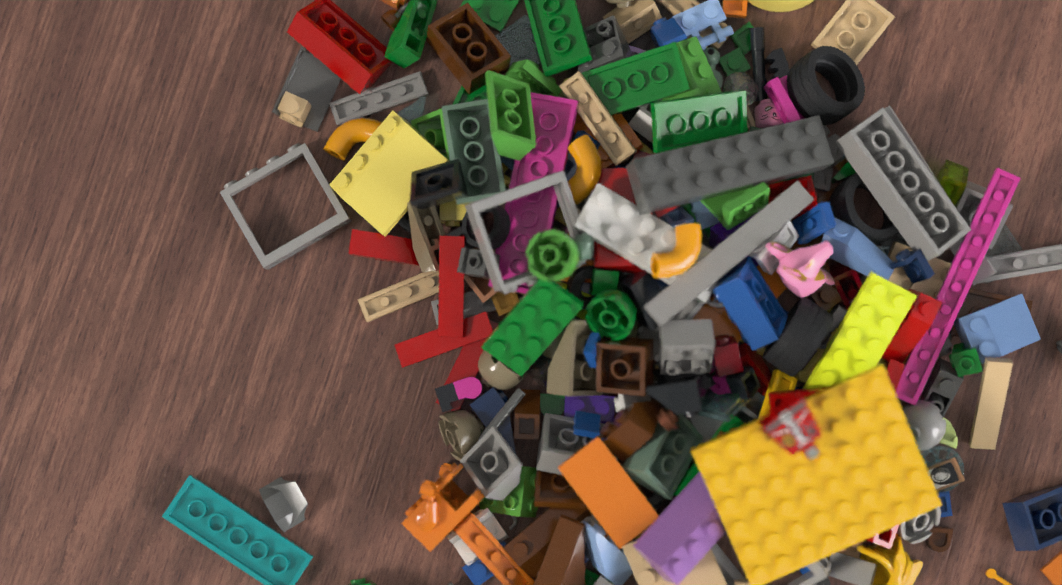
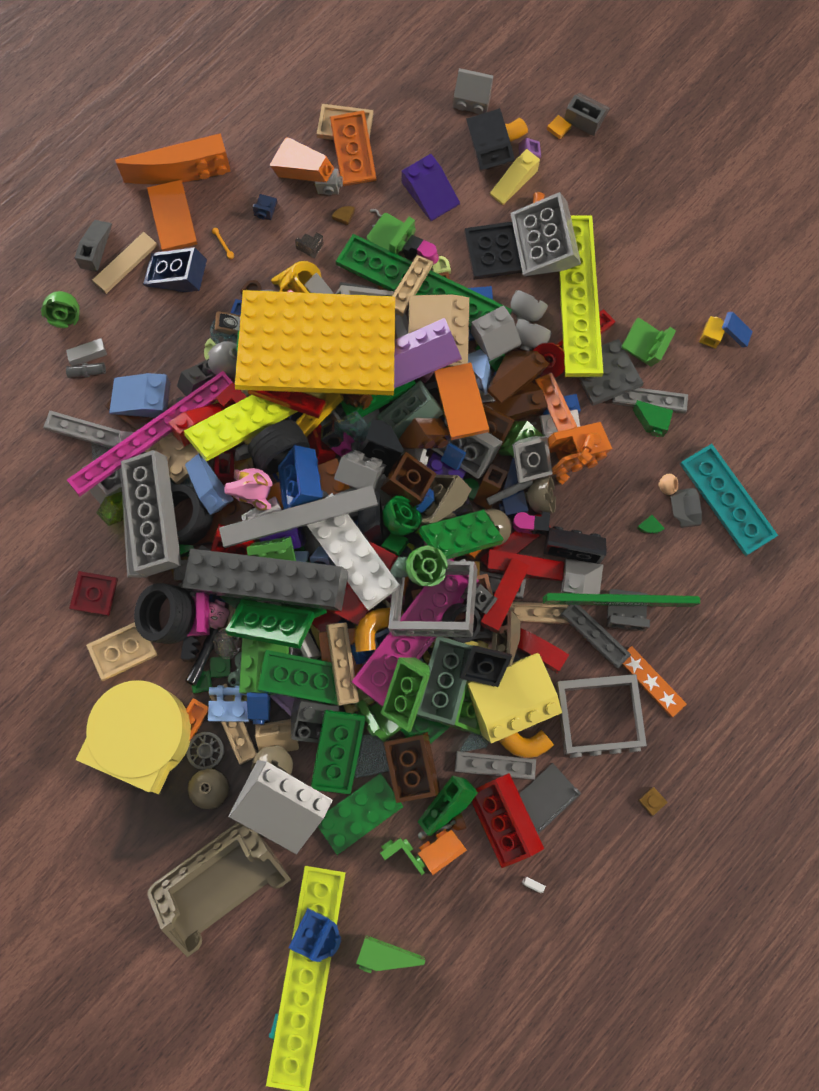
camera: 160 degrees left, 10 degrees down
tan brick [278,91,312,128] -> none
light orange cylinder [651,224,702,278] -> none
copper plate [656,407,680,432] -> none
dark red brick [713,334,743,377] -> none
torso [758,392,822,460] -> none
blue plate [792,202,836,244] -> none
dark blue bracket [889,248,935,284] -> none
green bracket [949,342,983,377] -> none
tan tile [969,357,1013,450] -> none
none -> dark red plate [69,571,118,616]
none -> black slope [543,526,607,564]
none -> green tile [543,593,700,607]
none -> dark grey tile [560,605,631,669]
none -> light grey slope [561,559,603,594]
none -> dark grey bracket [606,589,650,632]
none -> orange tile [622,646,687,718]
none -> green tile [637,515,665,534]
none -> pearl gold plate [638,787,668,816]
none -> light nougat piece [658,474,678,495]

